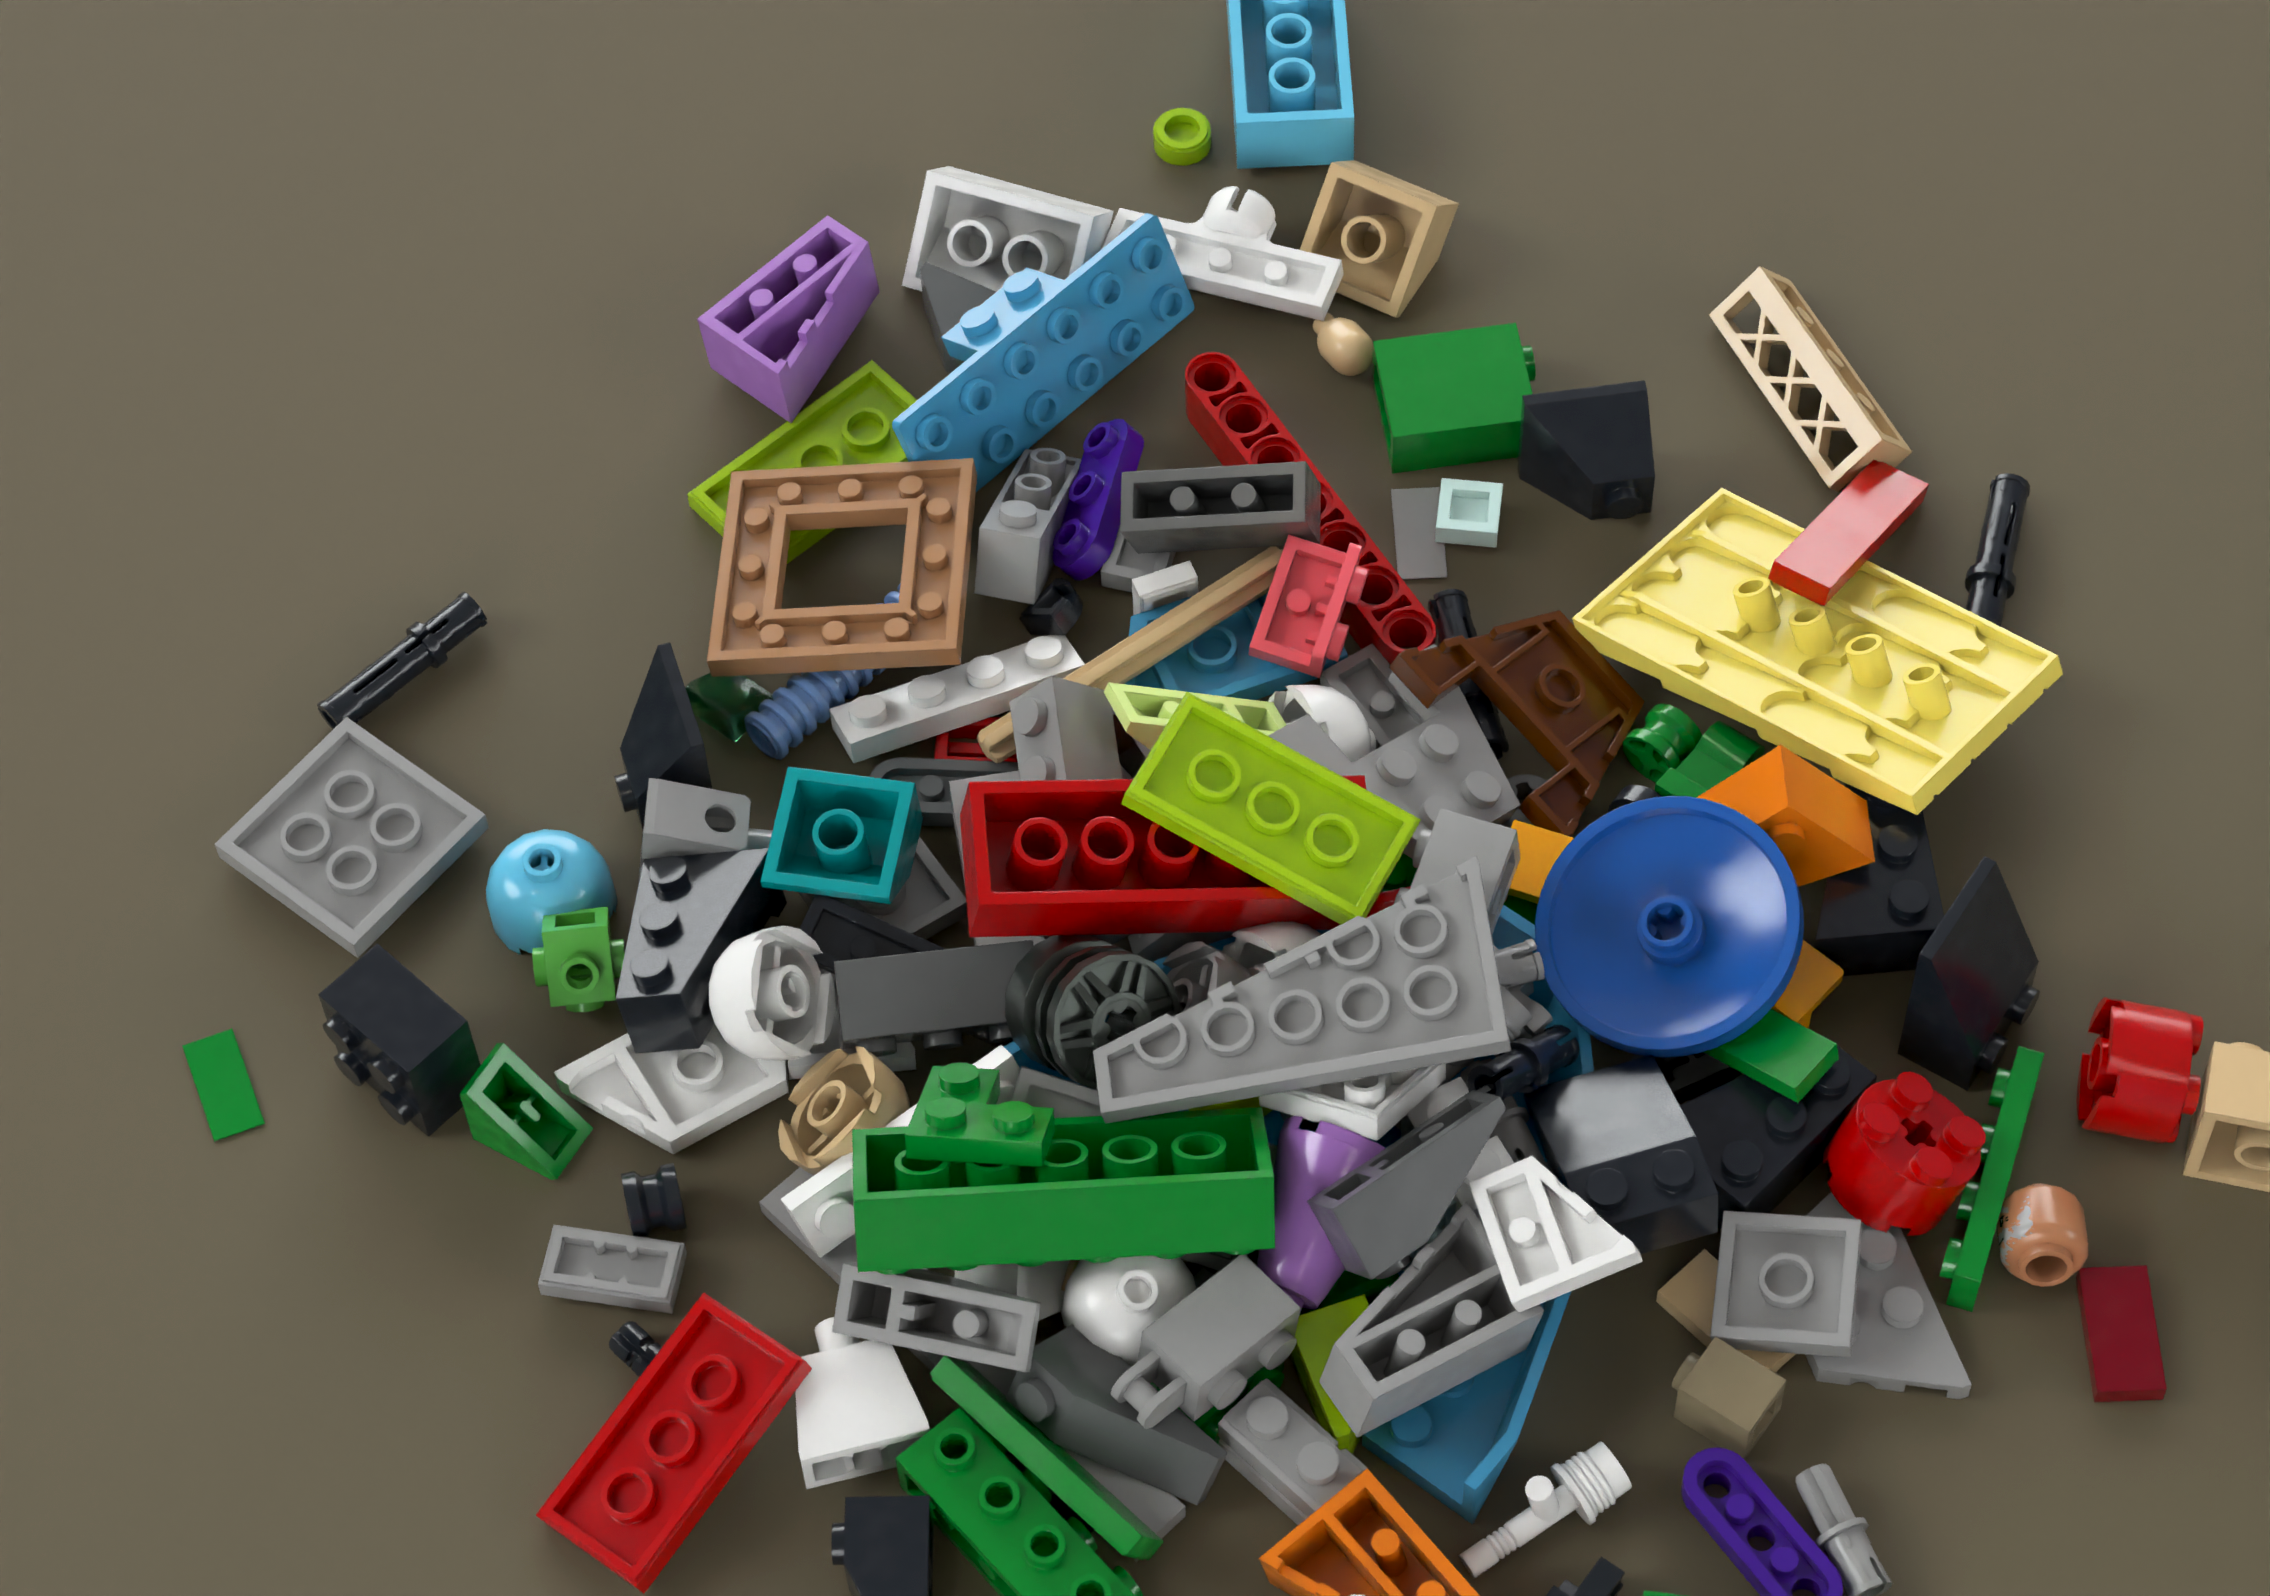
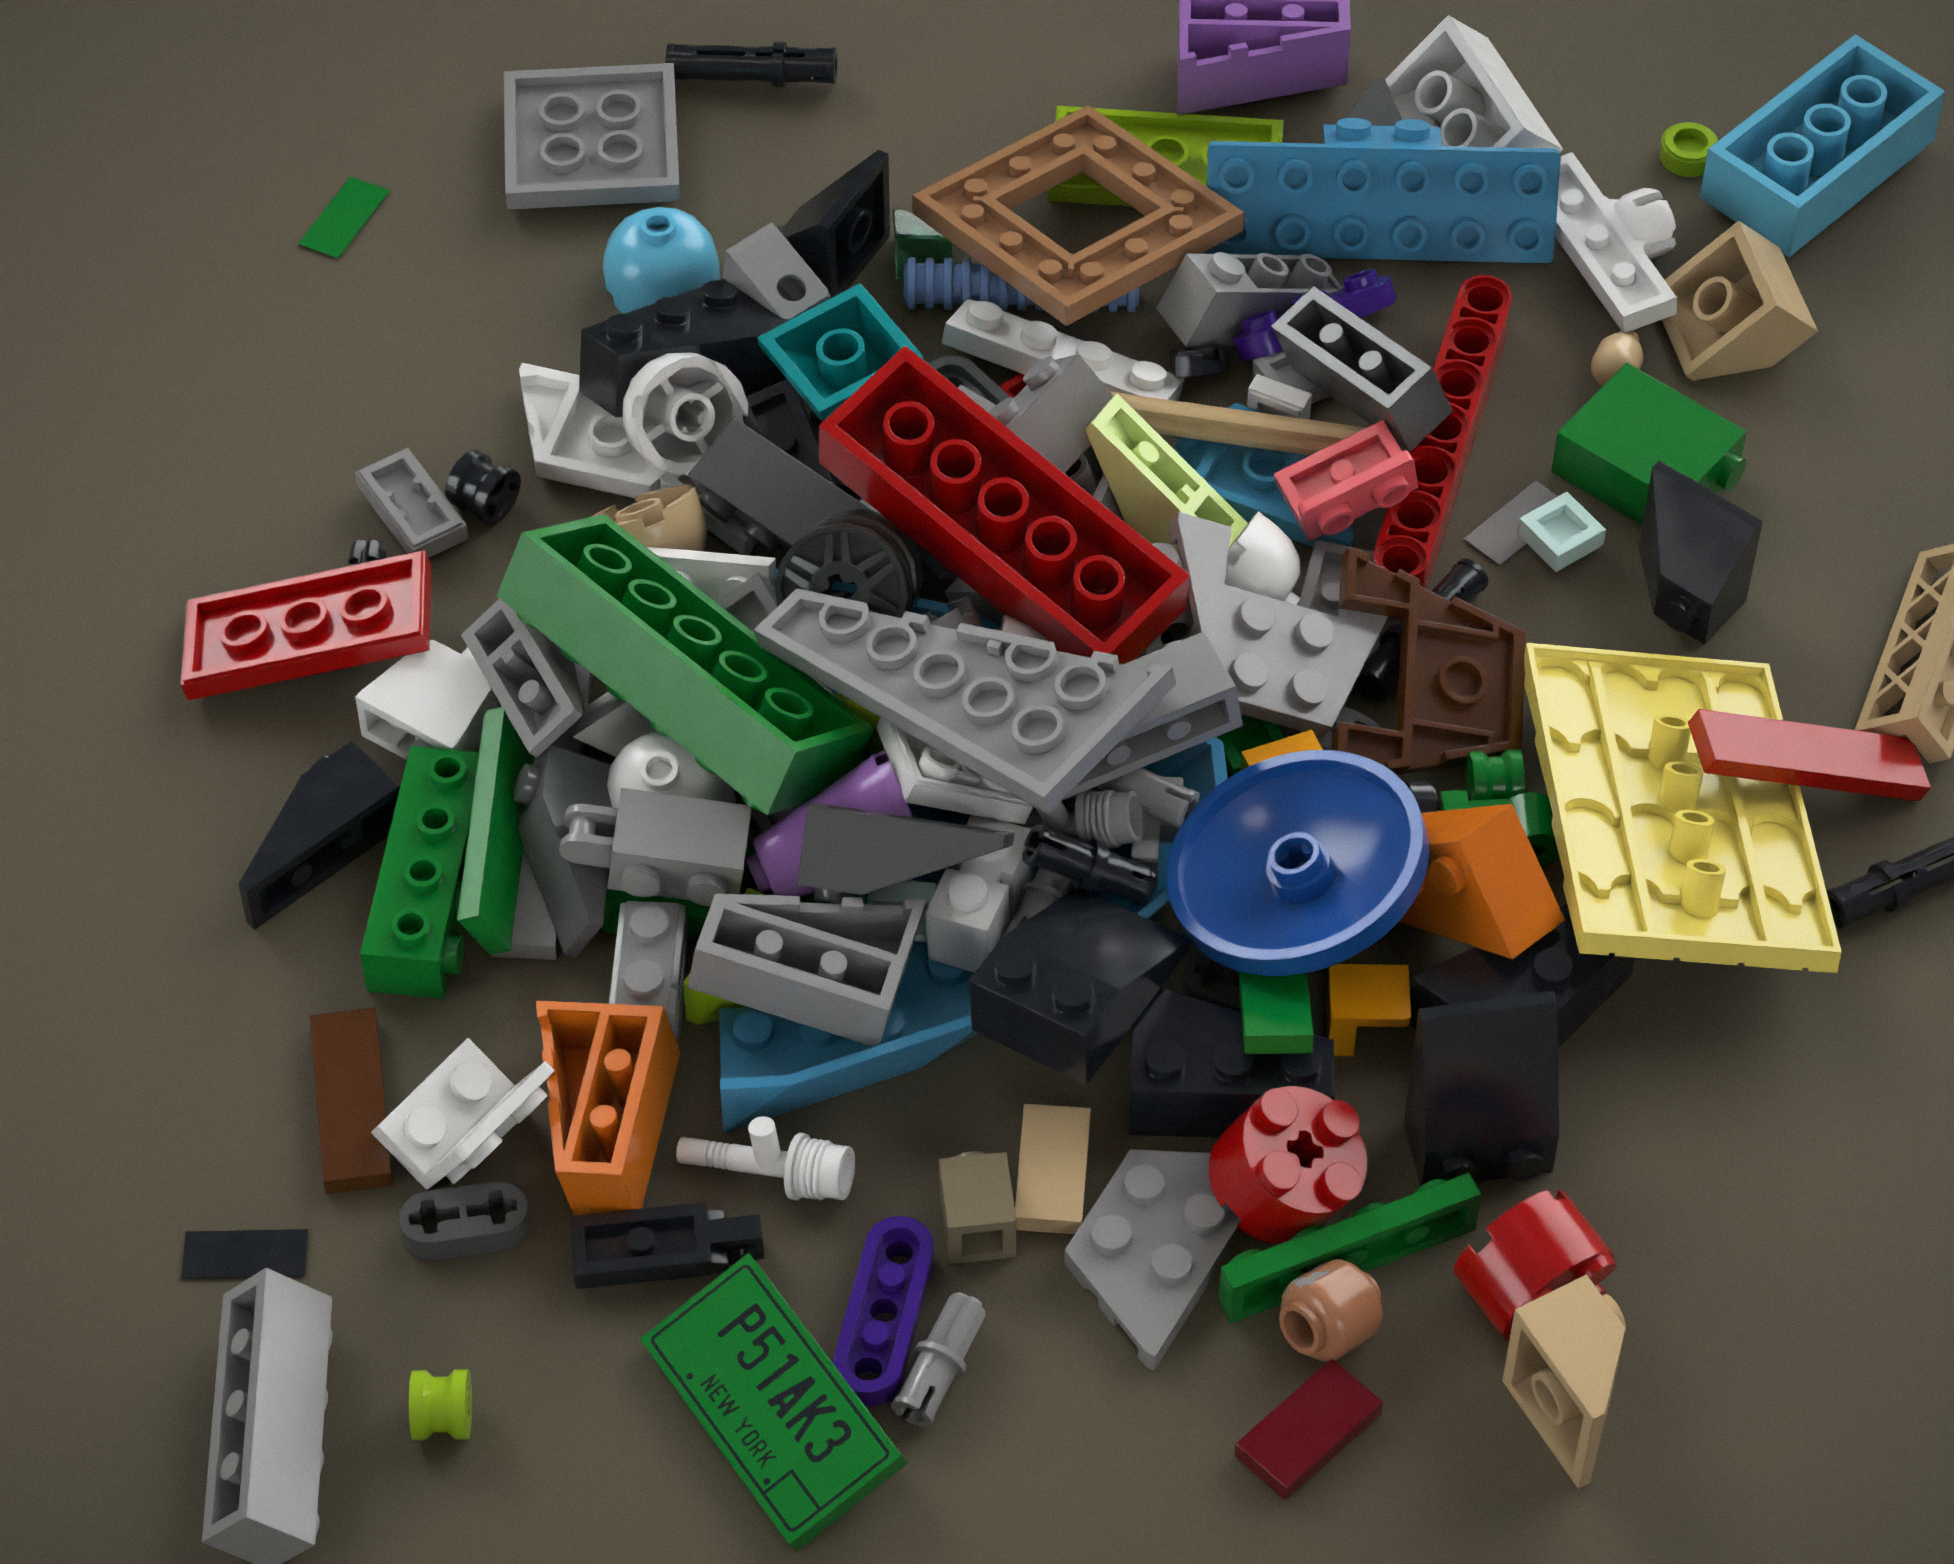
camera: 45 degrees right, 5 degrees down
black brick [318,943,481,1137] -> none
green slope [459,1043,594,1180] -> none
bright green brick [532,906,626,1012] -> none
green plate [905,1063,1055,1167] -> none
lime tile [1121,691,1421,925] -> none
white wing [1469,1156,1643,1313] -> none
light grey plate [1710,1211,1862,1358] -> none

